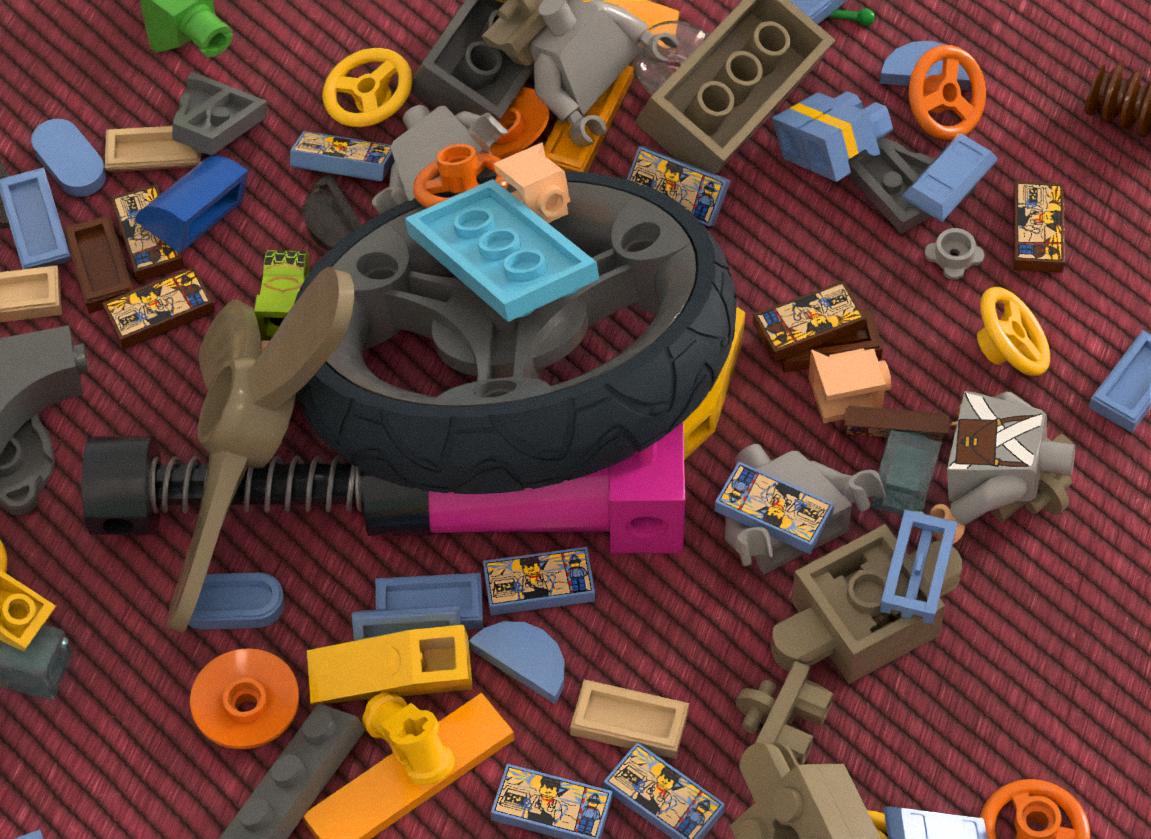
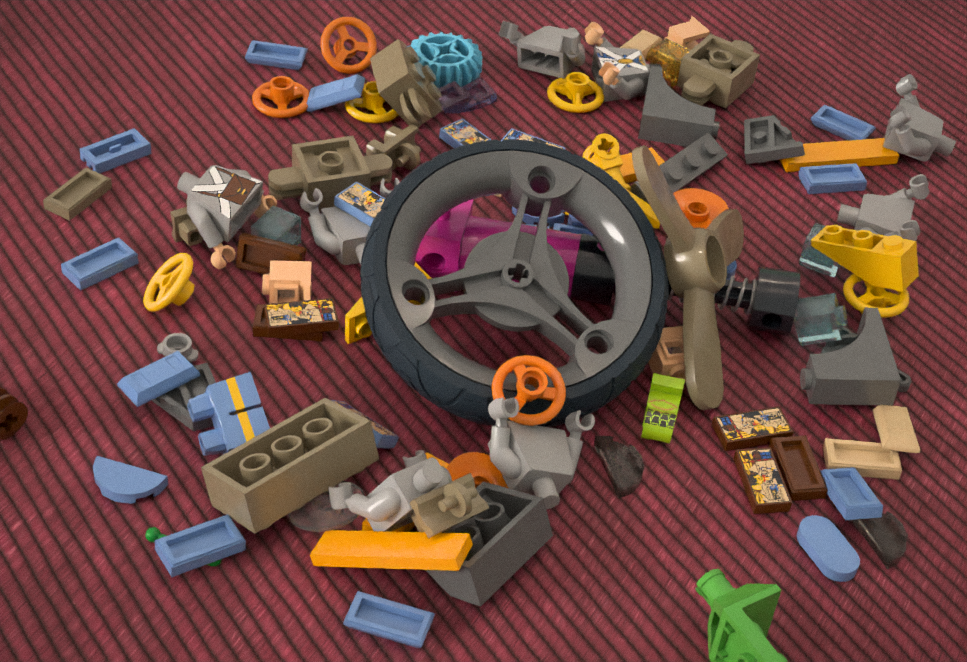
camera: 175 degrees left, 15 degrees down
tan tile [105,126,201,173] -> none
blue brick [135,156,248,254] -> none
dark grey wing [172,72,267,156] -> none
tile [290,131,395,181] -> none
yellow piece [322,48,413,127] -> none
medium azure plate [405,179,600,322] -> none
light nougat window [494,142,570,223] -> none
medium blue tile [879,510,958,625] -> none
orange piece [908,45,986,141] -> none
tile [1013,181,1065,273] -> none
none -> clear light blue brick [794,293,848,346]

